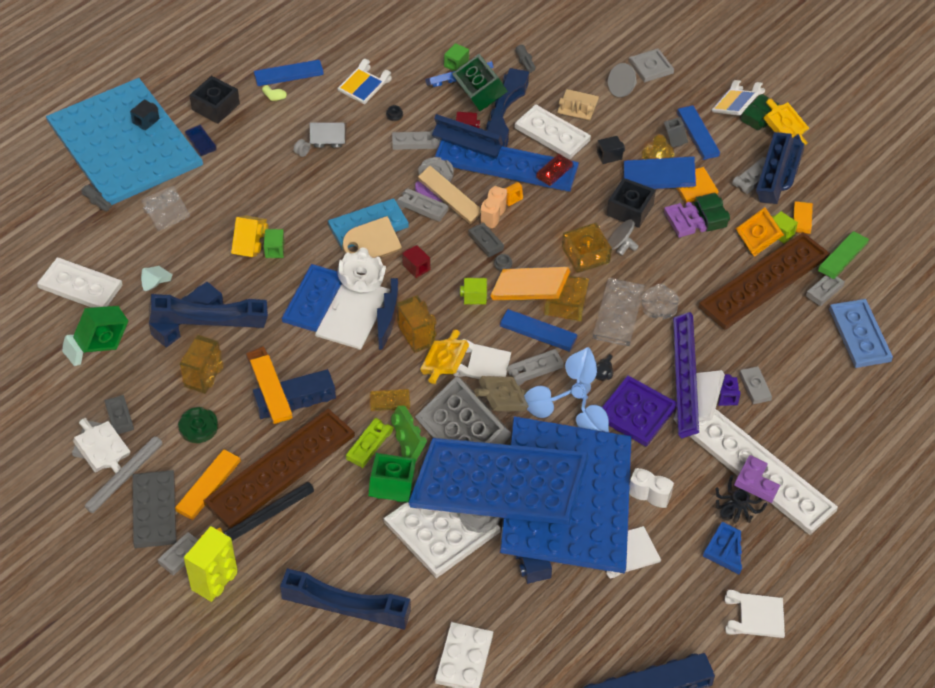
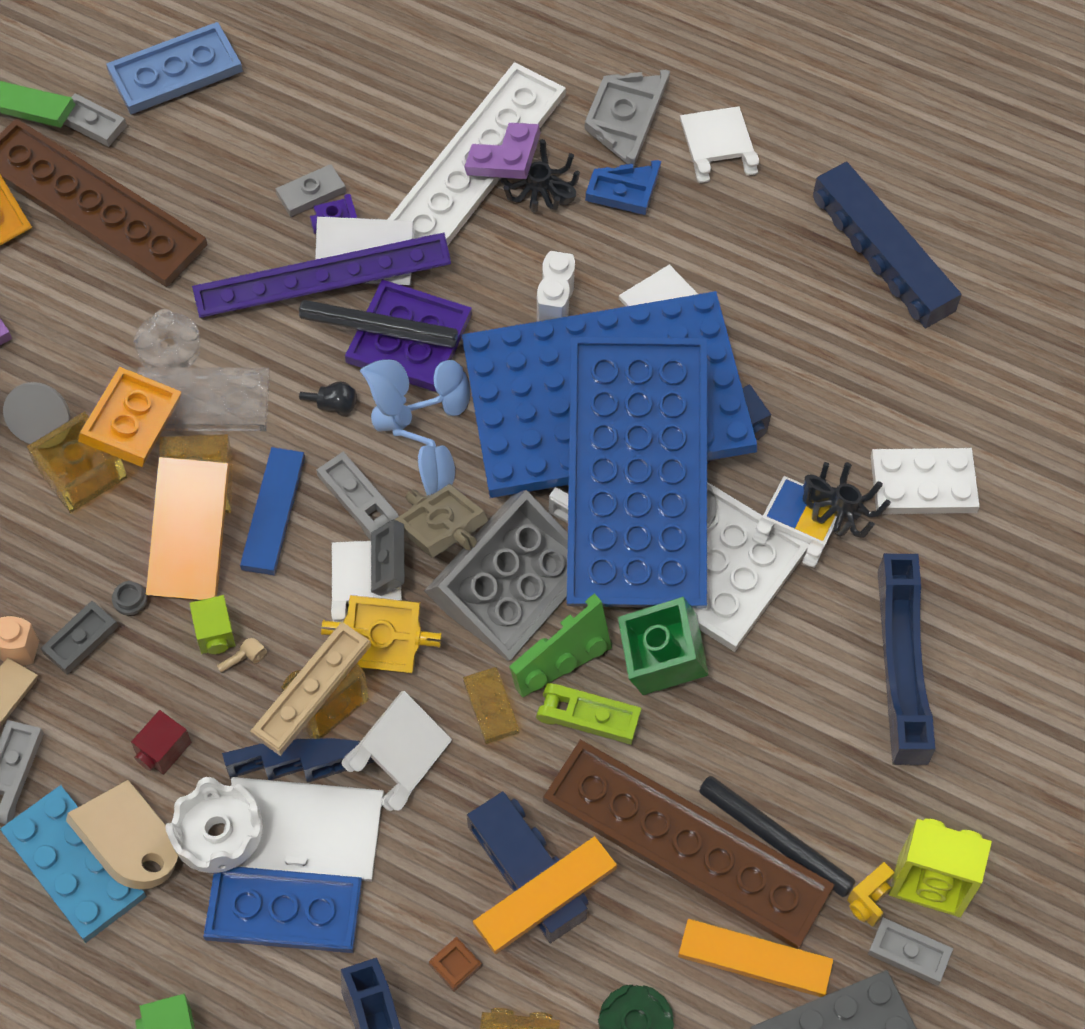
camera: 105 degrees left, 10 degrees up
none -> light orange plate [78,366,182,467]
none -> tan hand [217,638,267,673]
none -> tan tile [250,622,371,756]
none -> black axle [299,300,458,348]
none -> white flag [342,691,452,811]
none -> dark grey plate [371,519,405,596]
none -> light grey wing [585,70,670,167]
none -> flag [752,476,837,568]
none -> black animal [802,462,891,538]

